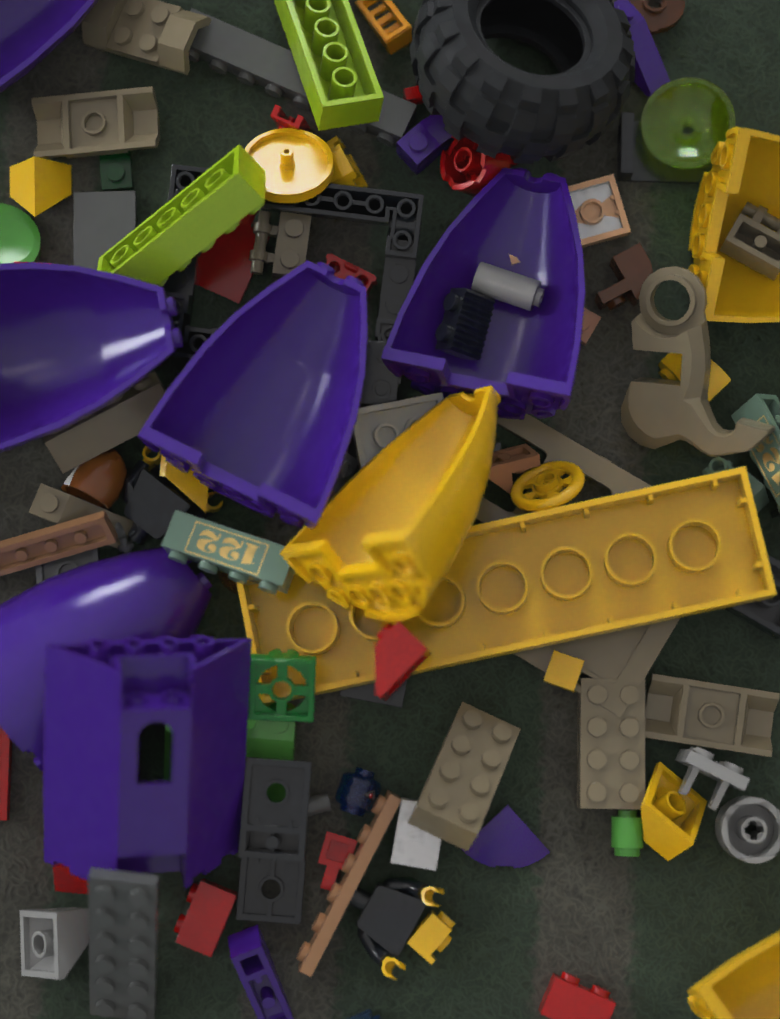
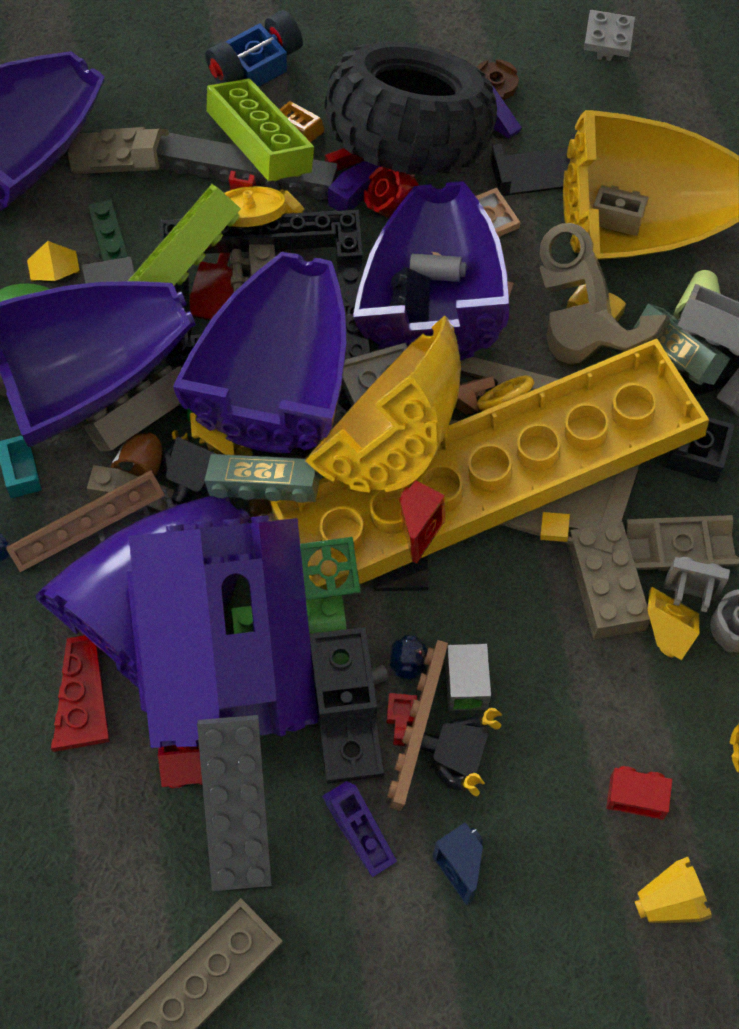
camera: 15 degrees left, 20 degrees down
light grey slope [20,907,89,980] -> none
dark tan piece [31,86,160,159] -> none
red piece [173,878,238,957] -> none
yellow brick [407,910,456,965] -> none
dark tan brick [408,702,521,852] -> none
dark purple brick [460,805,550,869] -> none
reddish brown brick [594,243,653,310] -> none
bright green brick [611,809,644,857] -> none
clear neon green dish [641,77,736,169] -> none

